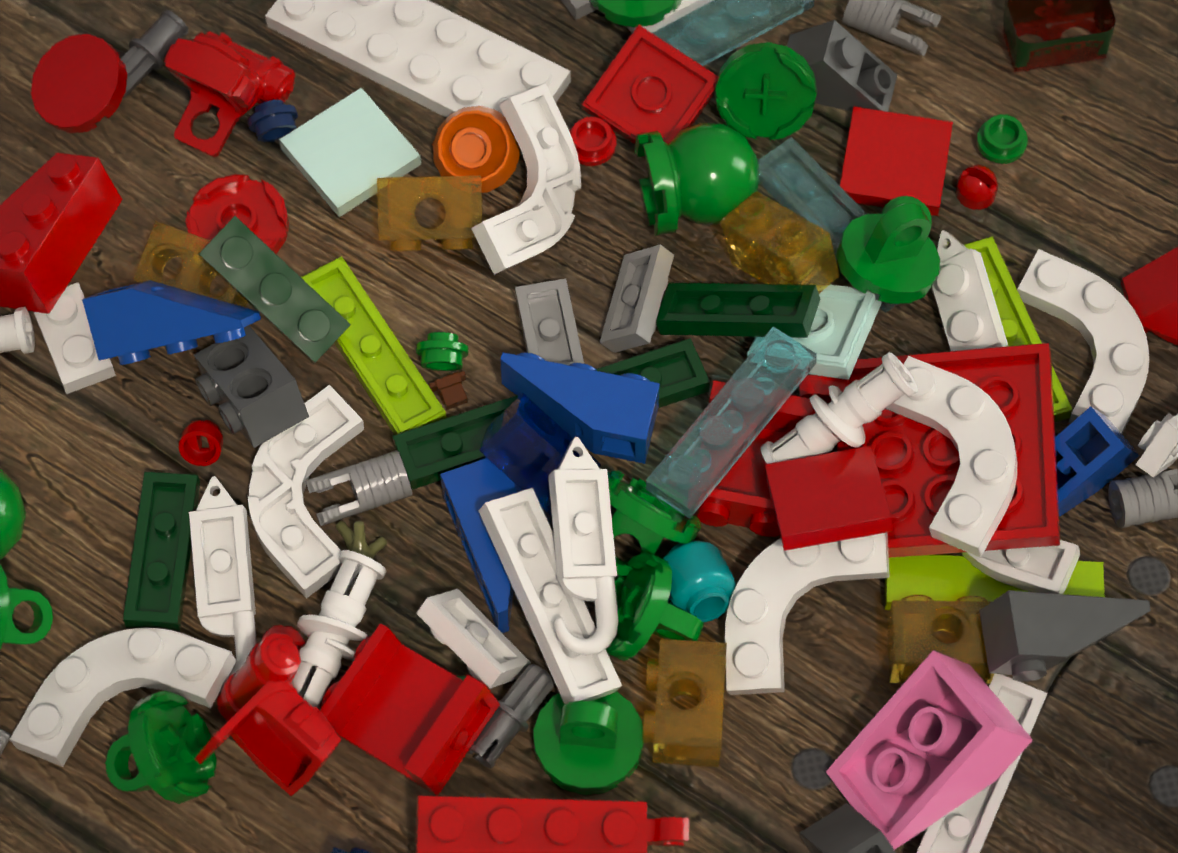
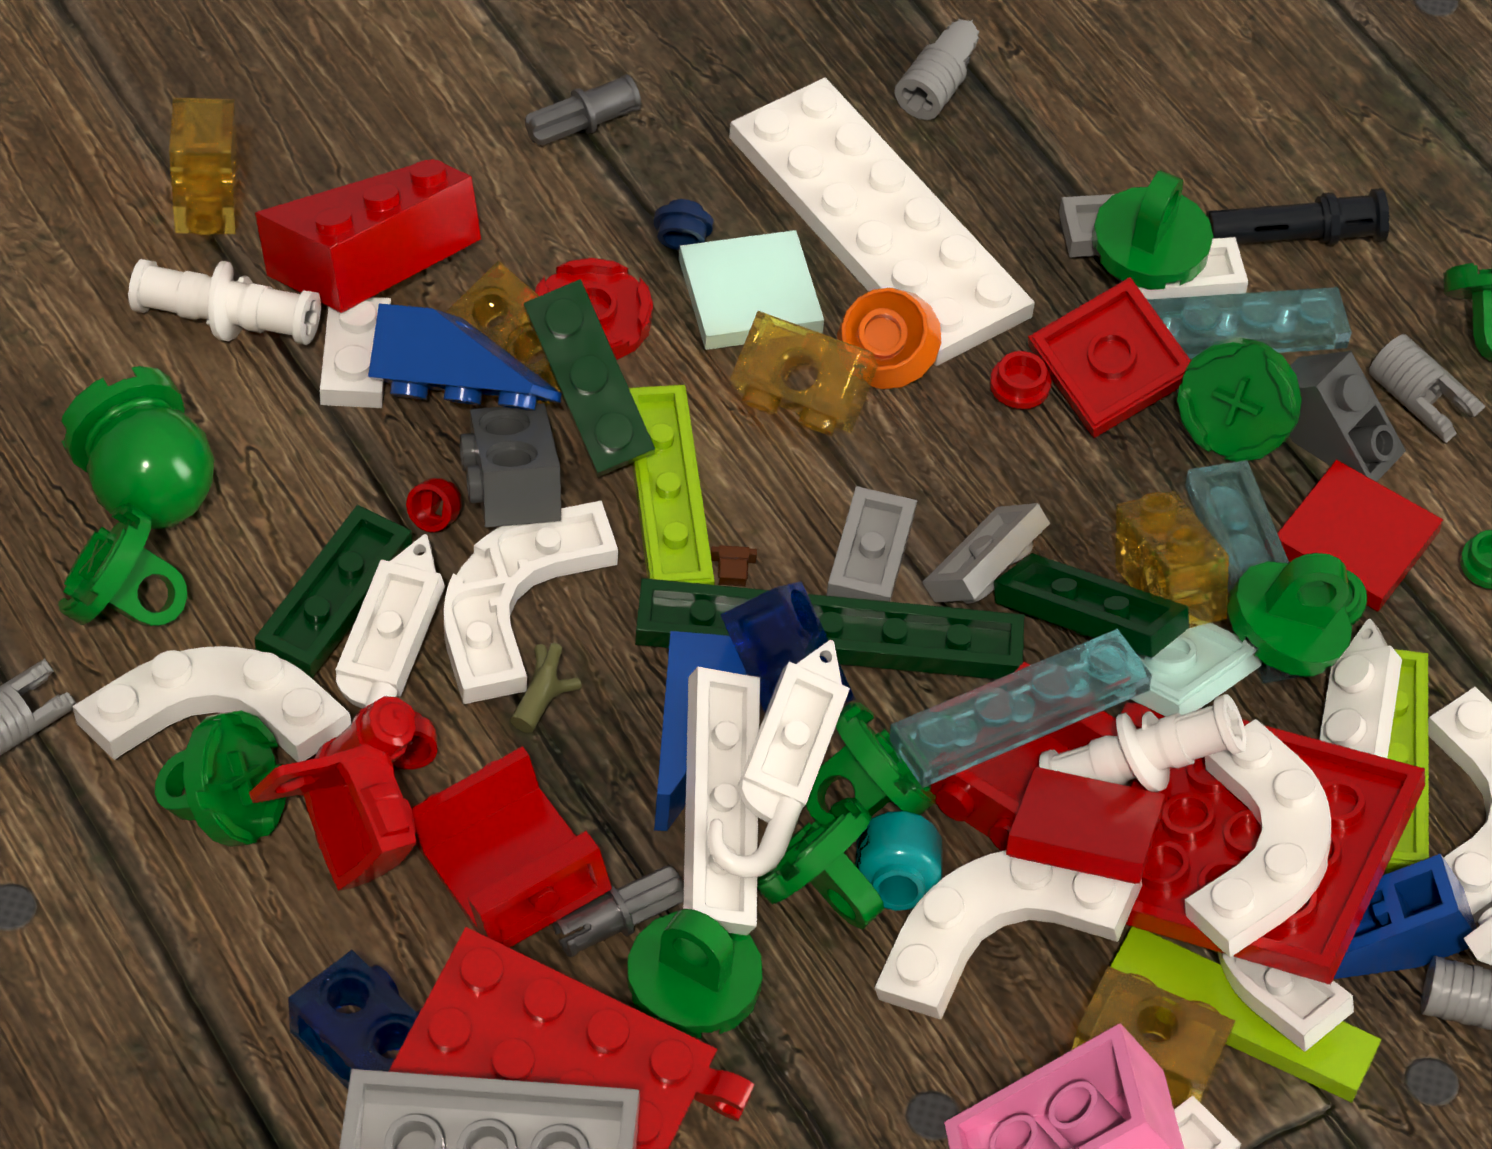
camera: 20 degrees right, 10 degrees down
red tile [31,34,128,134] -> none
red piece [164,31,295,158] -> none
white piece [291,550,386,710] -> none
light grey hinge [305,450,412,526] -> none
green plate [416,332,469,371] -> none
white plate [416,589,531,689] -> none
white plate [471,83,581,275] -> none
blue slope [500,352,660,464] -> none
green tile [635,123,760,236] -> none
clear yellow brick [642,639,727,767] -> none
red hinge [956,164,998,210] -> none
dark grey slope [979,590,1151,682] -> none

